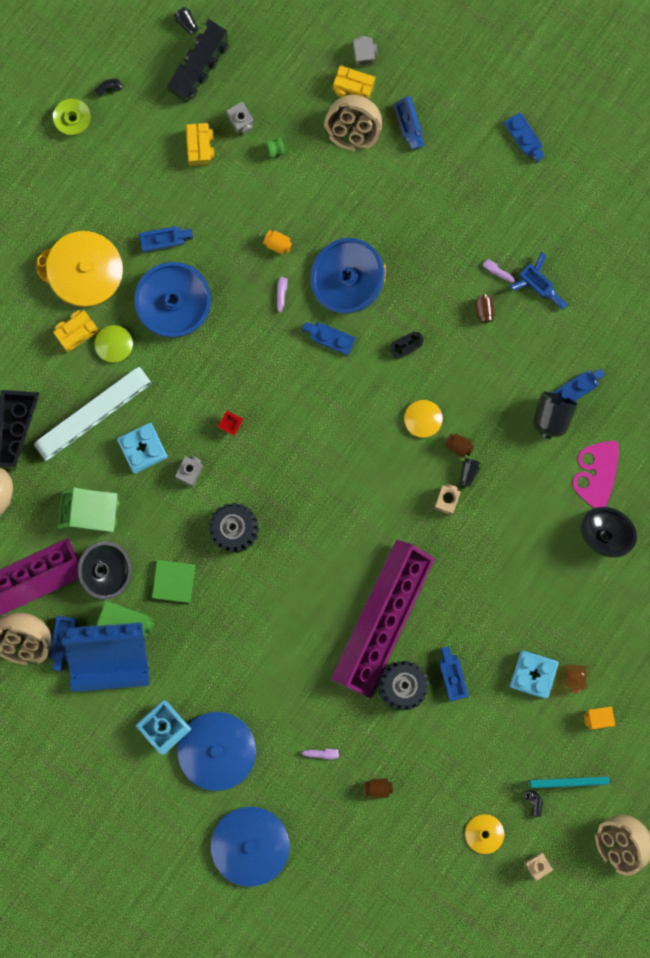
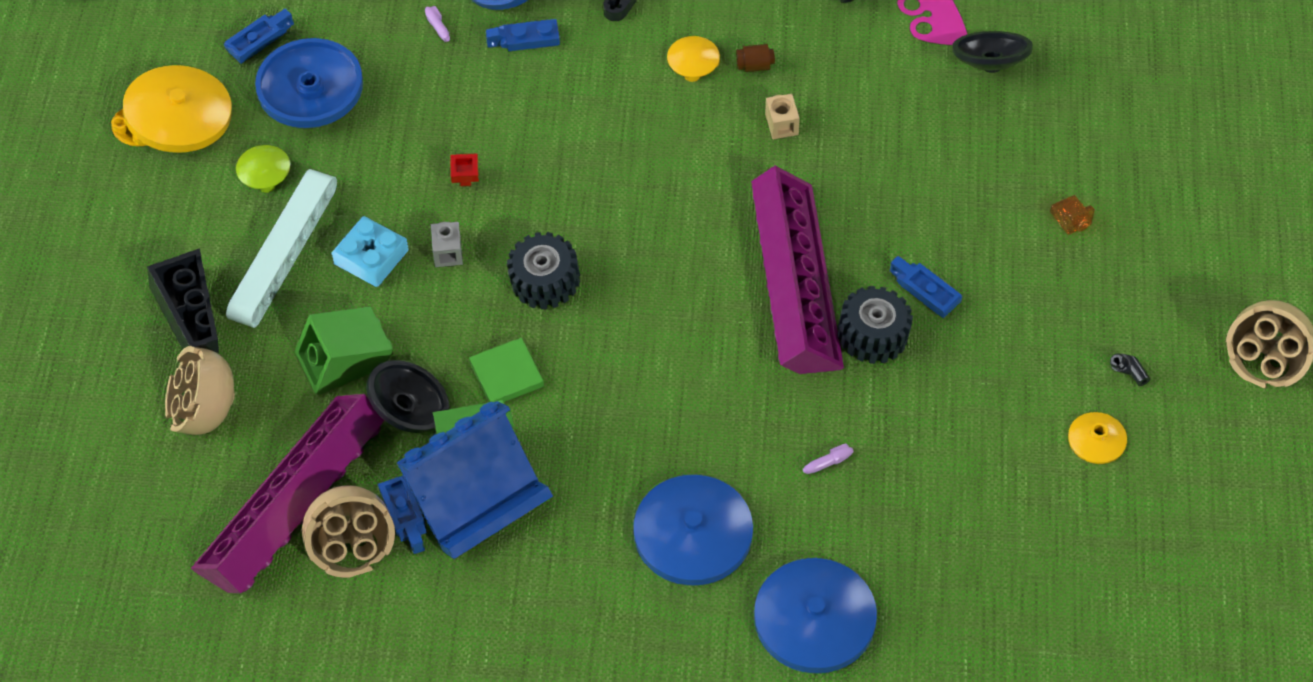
camera: 25 degrees left, 25 degrees down
yellow brick [53,310,98,353] -> none
medium azure brick [136,700,191,755] -> none
reddish brown brick [364,778,393,799] -> none
black cone [460,458,481,487] -> none
medium azure brick [510,650,559,699] -> none
tan brick [524,852,553,881] -> none
teal tile [529,776,610,788] -> none
light orange brick [584,706,615,730] -> none

